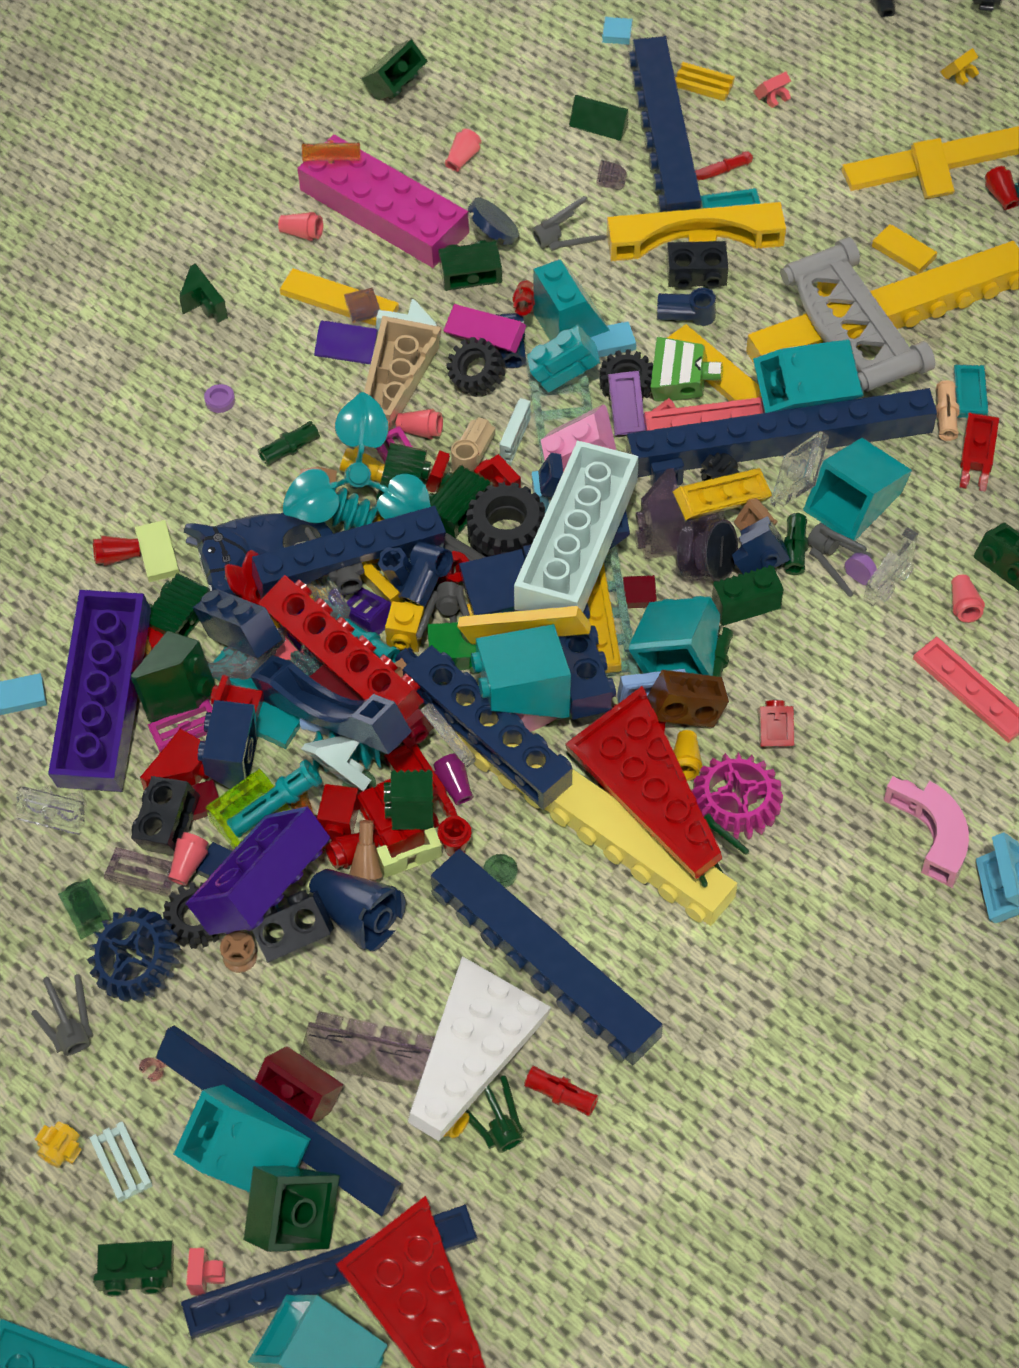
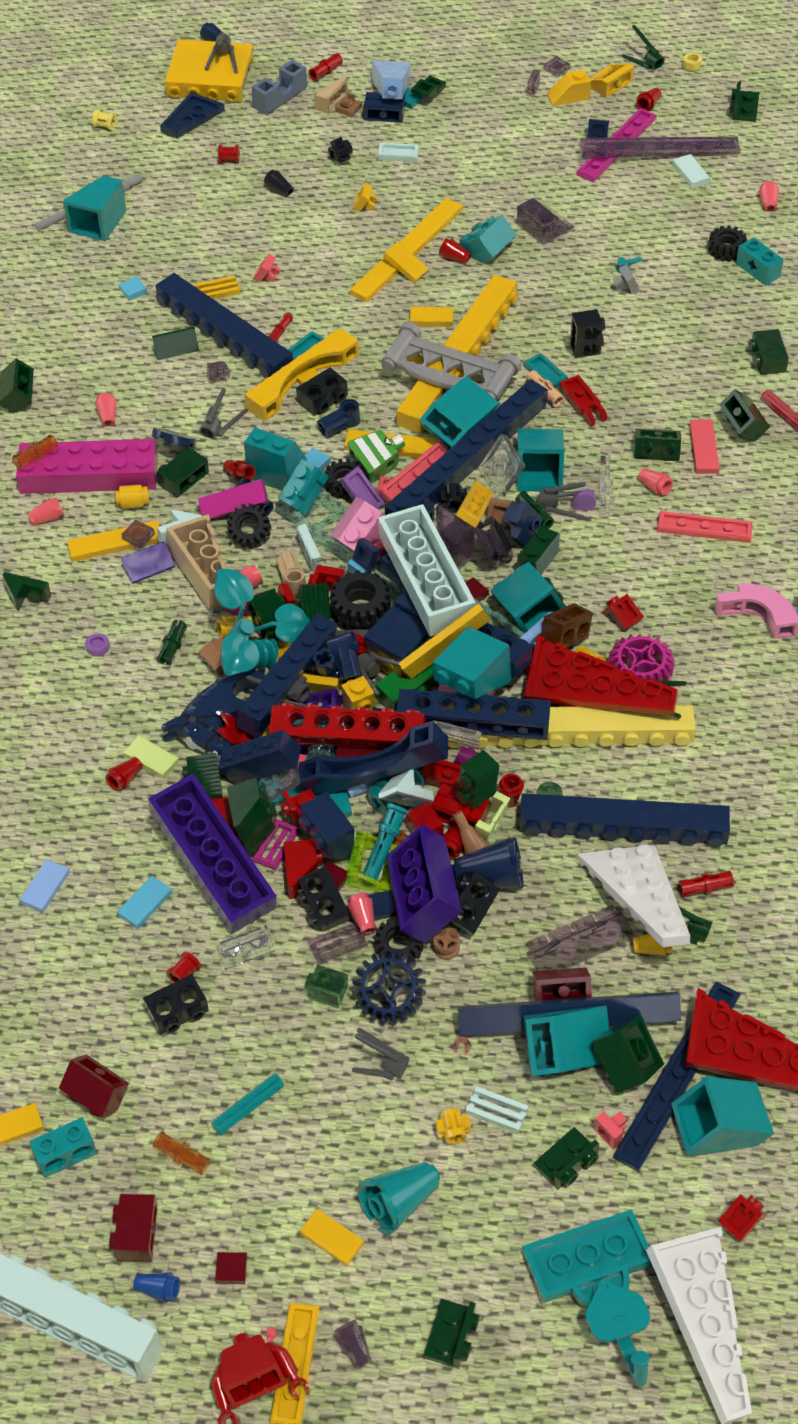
camera: 40 degrees left, 5 degrees down
none -> yellow brick [115,484,149,509]

